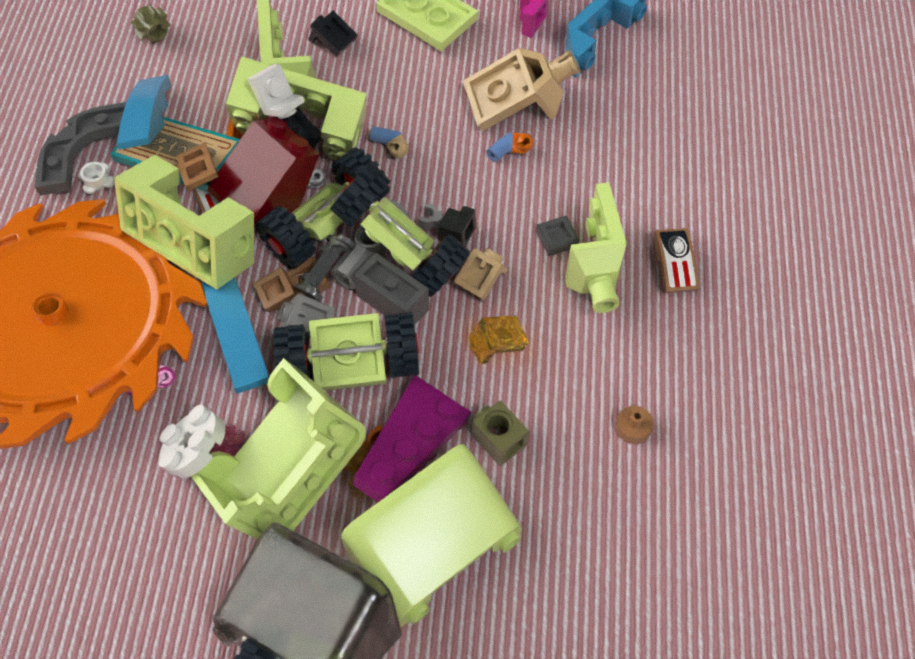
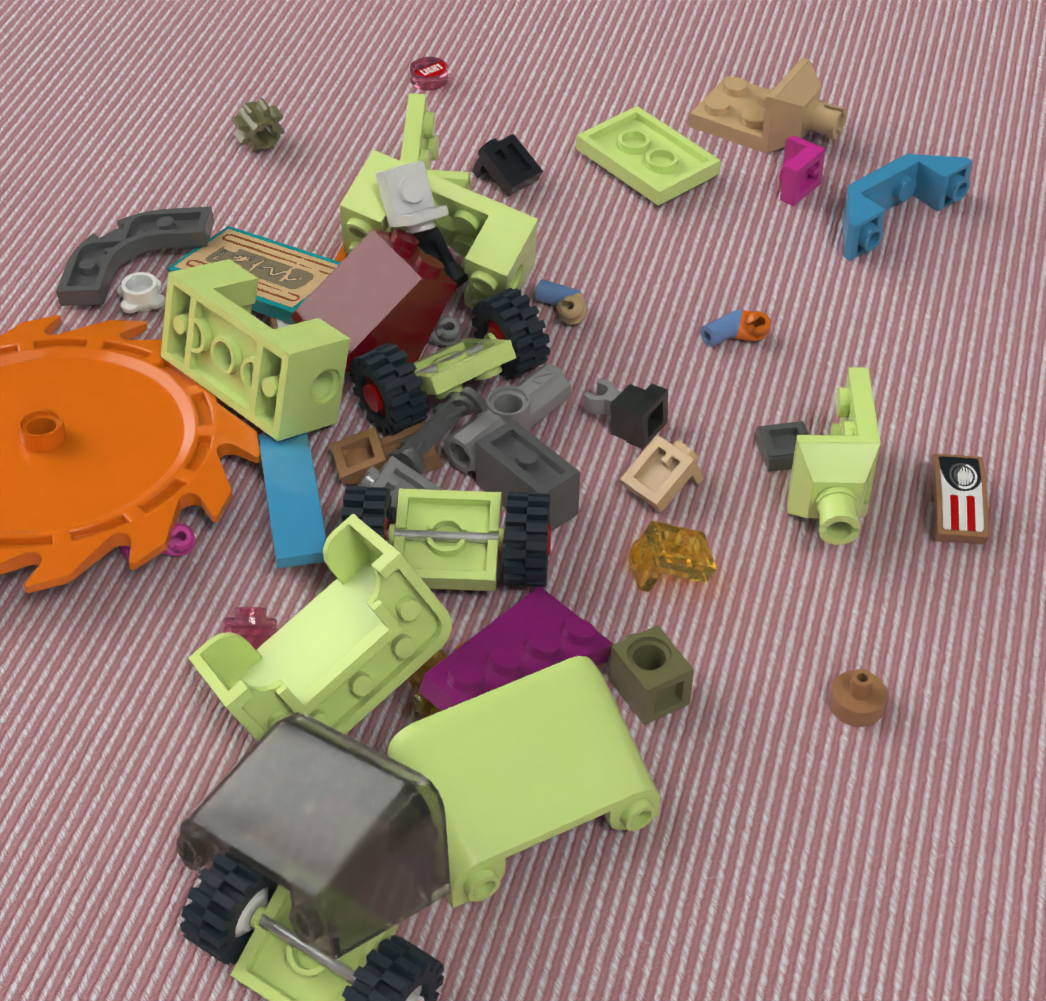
camera: 10 degrees right, 15 degrees down
dark azure slope [117,75,172,150] -> none
white plate [159,405,225,478] -> none
medium nougat slope [176,142,219,191] -> none
plate [330,163,470,297] -> none
tan plate [463,47,581,131] -> none

